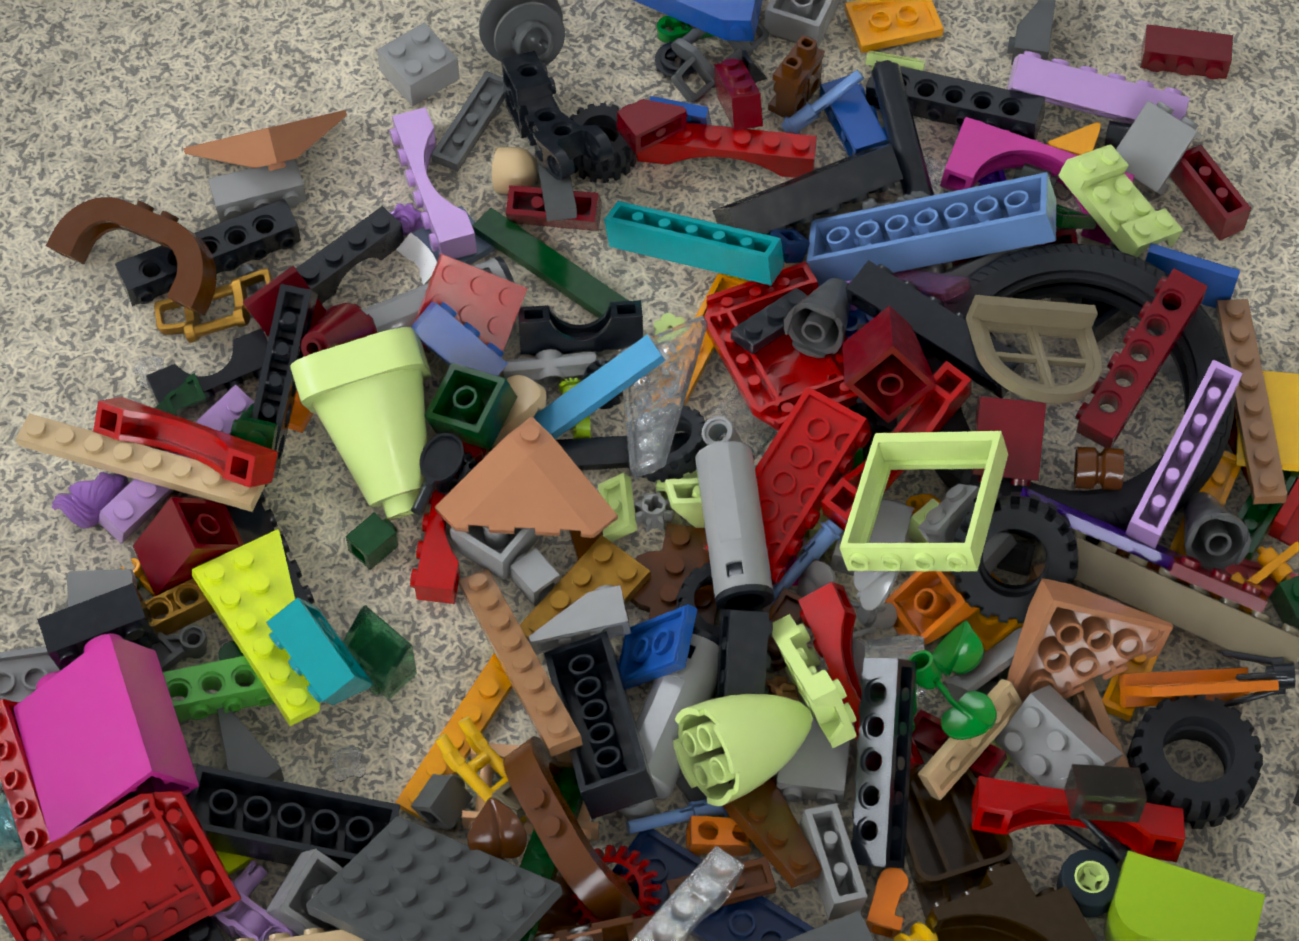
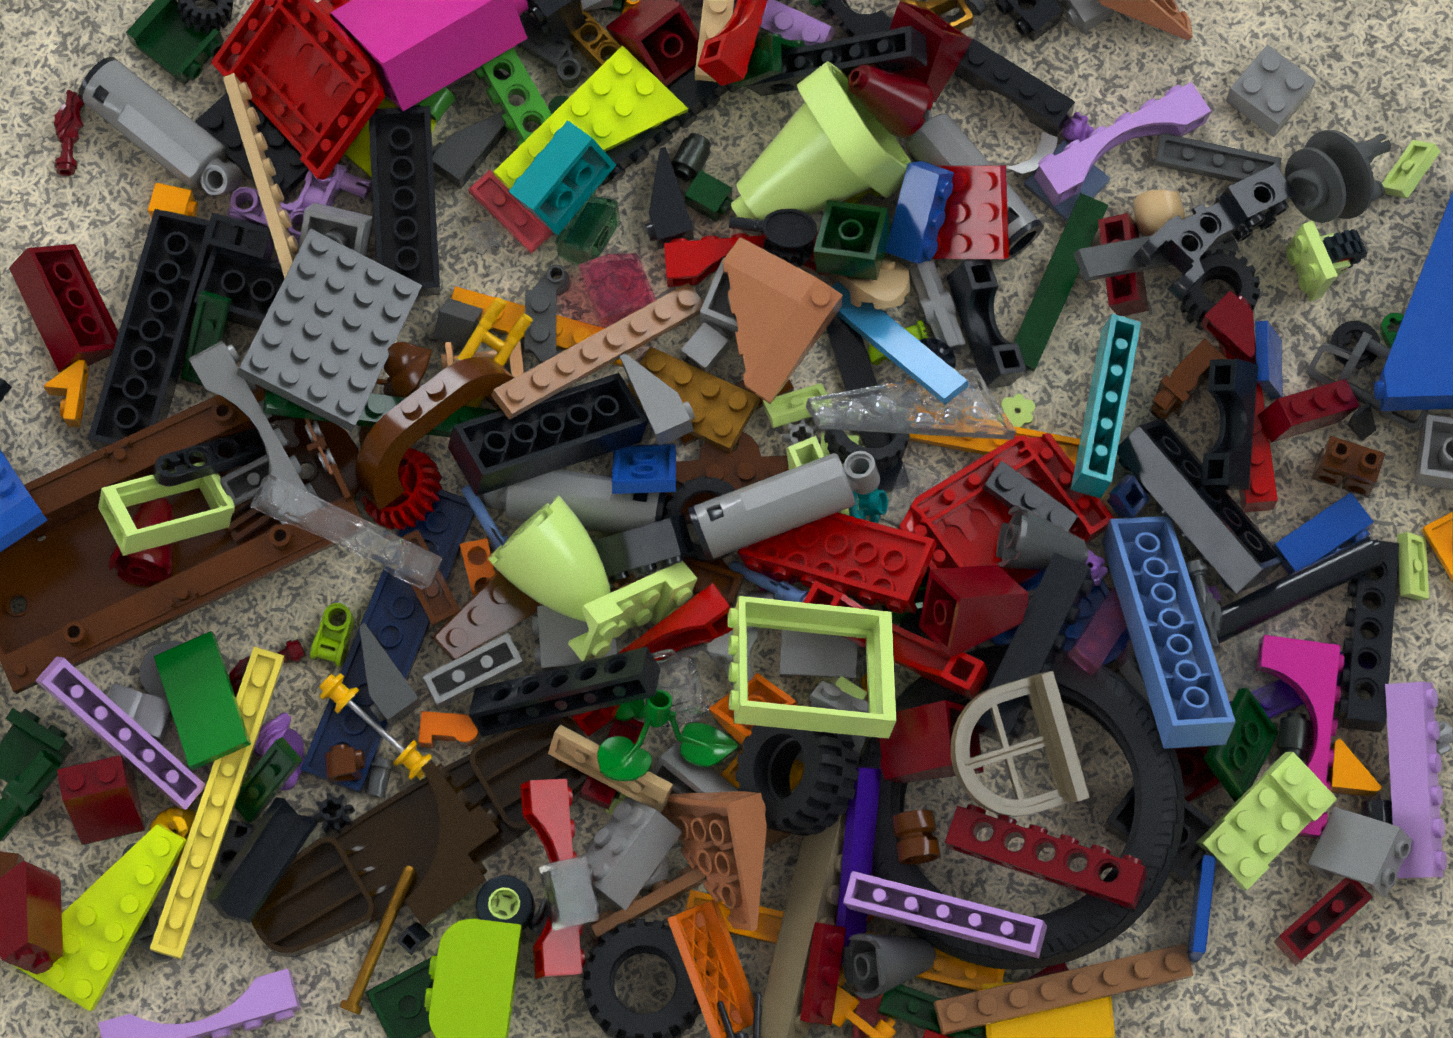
camera: 80 degrees right, 15 degrees up
medium blue pin [781,69,864,134] -> none
none -> coral tile [468,170,554,254]
none -> dark grey plate [524,264,570,363]
none -> clear pink slope [578,253,656,328]
none -> black slope [645,147,694,249]
none -> pearl dark grey brick [671,133,711,180]
none -> reddish brown hips [1149,338,1227,420]
none -> black arch [1201,359,1258,490]
none -> yellowish green plate [1286,221,1367,302]

